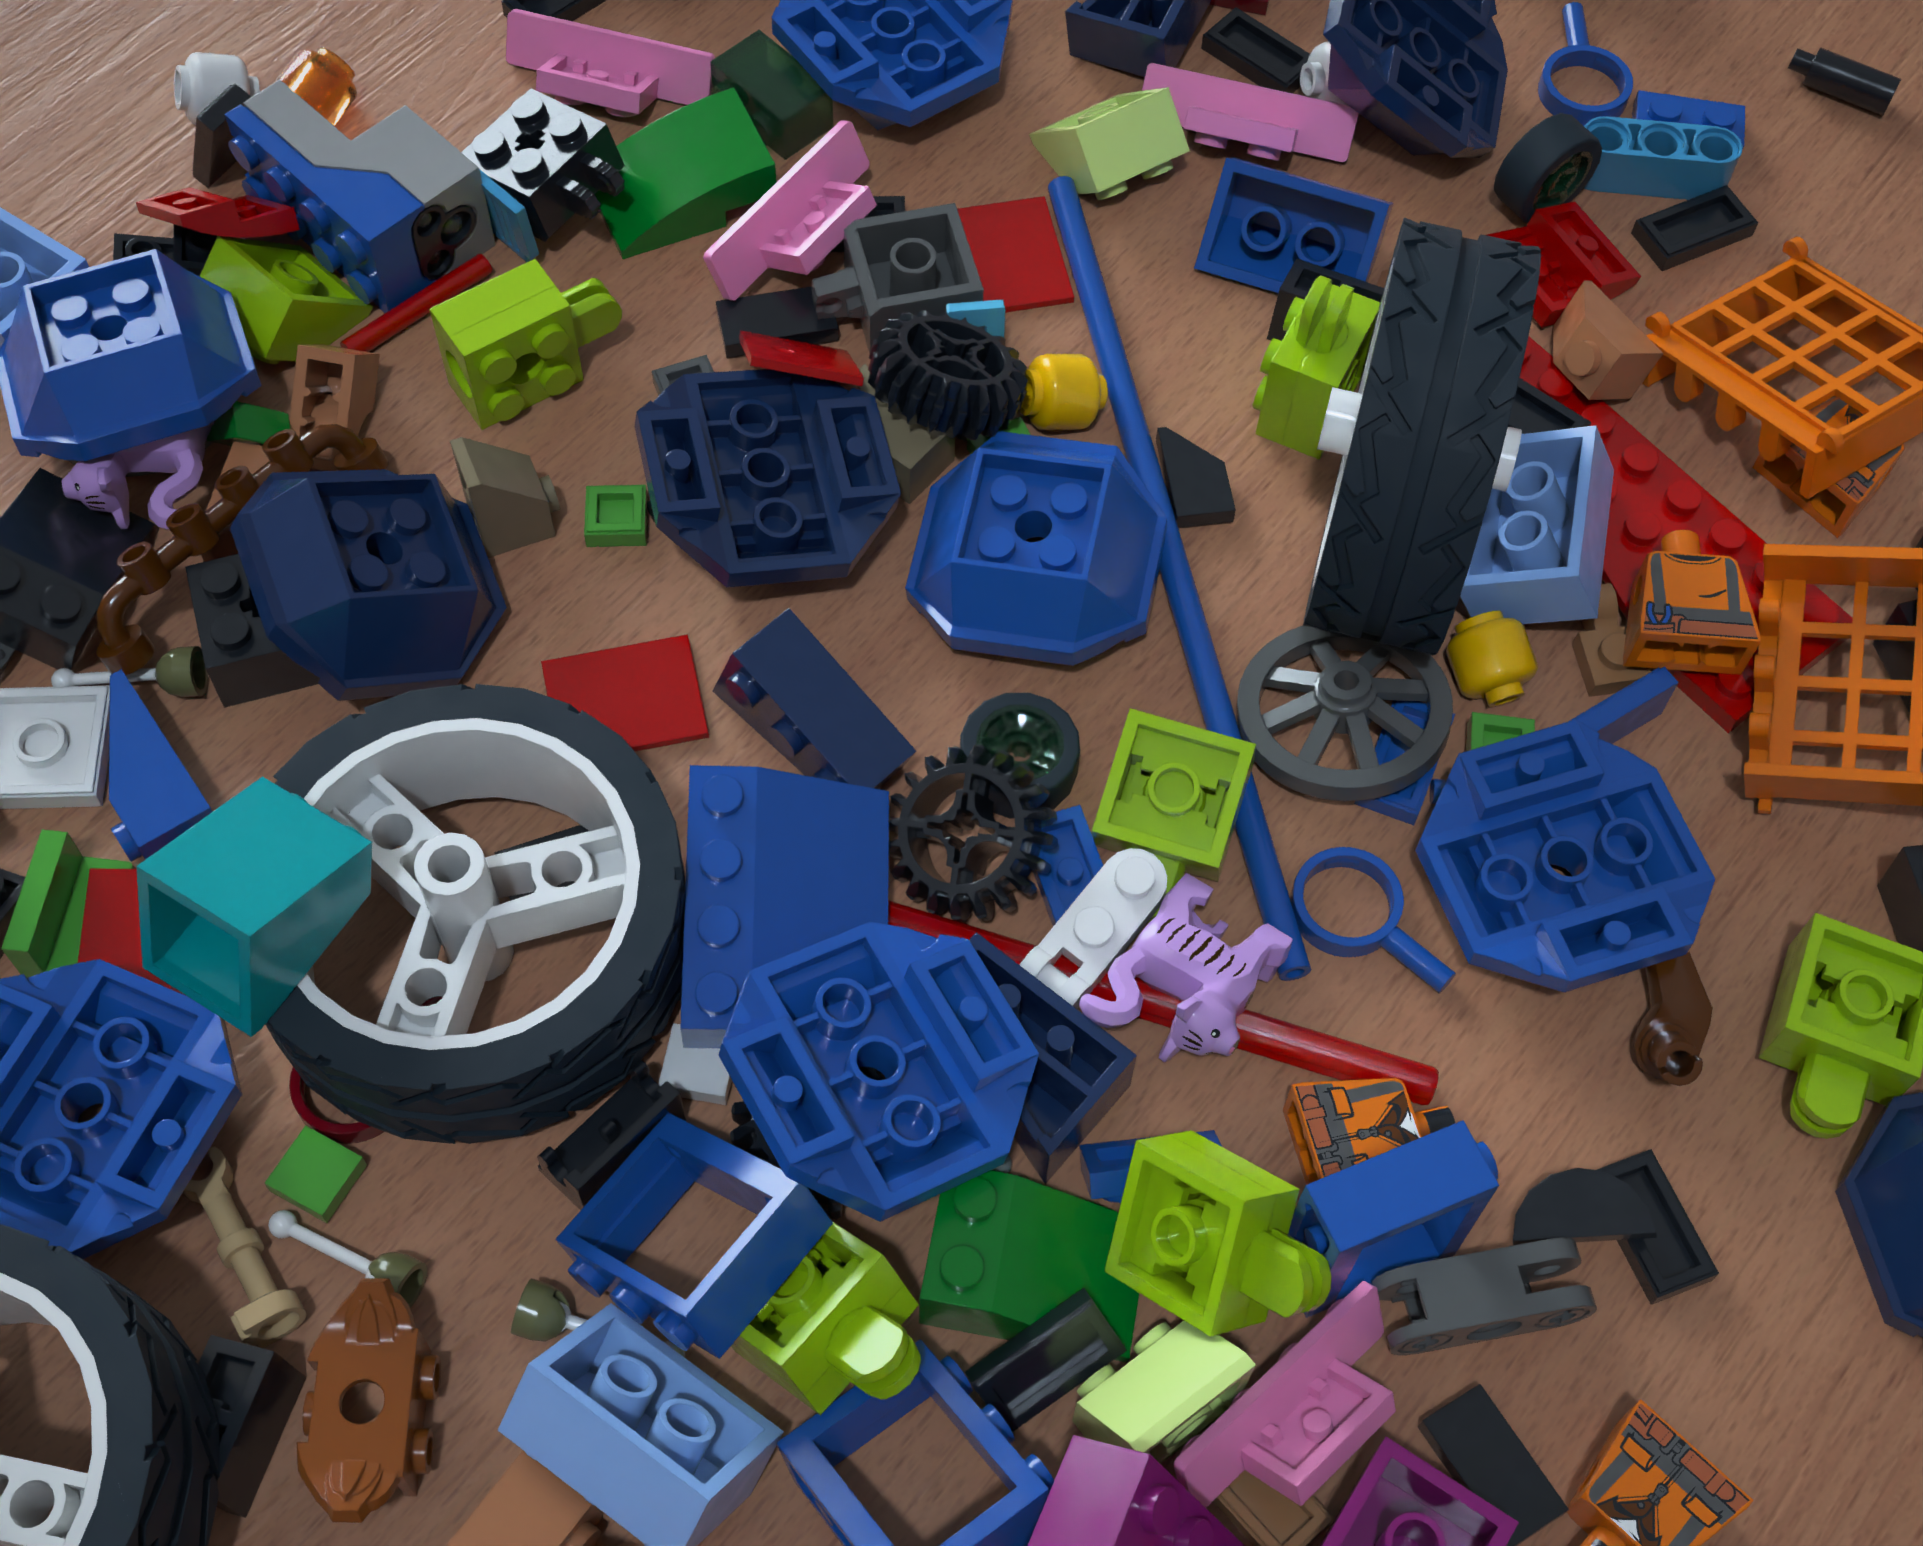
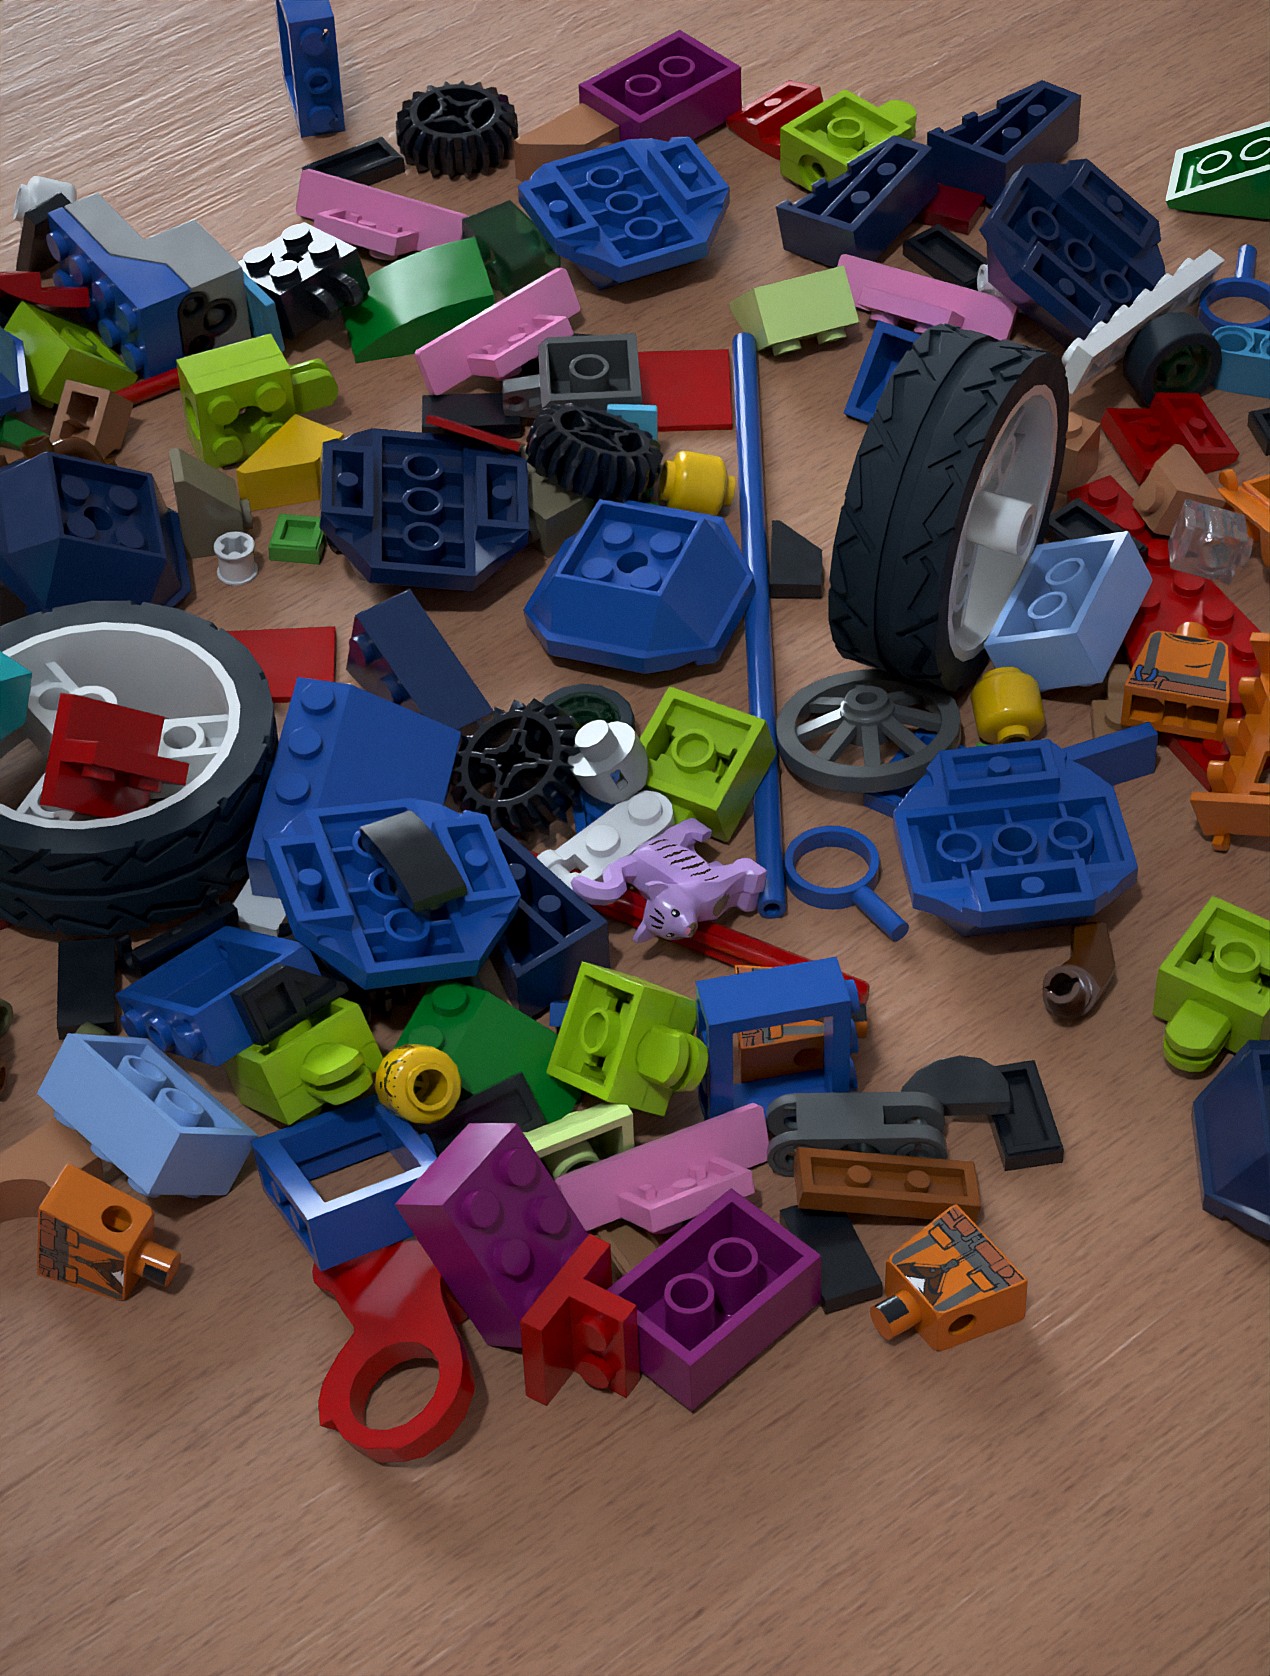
camera: 15 degrees right, 15 degrees down
clear orange head [275,47,357,126] -> none
none -> red bracket [39,693,190,819]
none -> black tile [57,937,117,1040]
none -> white axle [213,532,258,586]
none -> black tile [229,963,349,1047]
none -> yellow slope [236,414,345,511]
none -> black slope [360,810,467,913]
none -> yellow head [375,1044,462,1124]
none -> light grey piece [568,720,648,804]
none -> dark orange plate [793,1147,981,1223]
none -> white plate [1061,249,1225,395]
none -> clear brick [1168,499,1253,585]

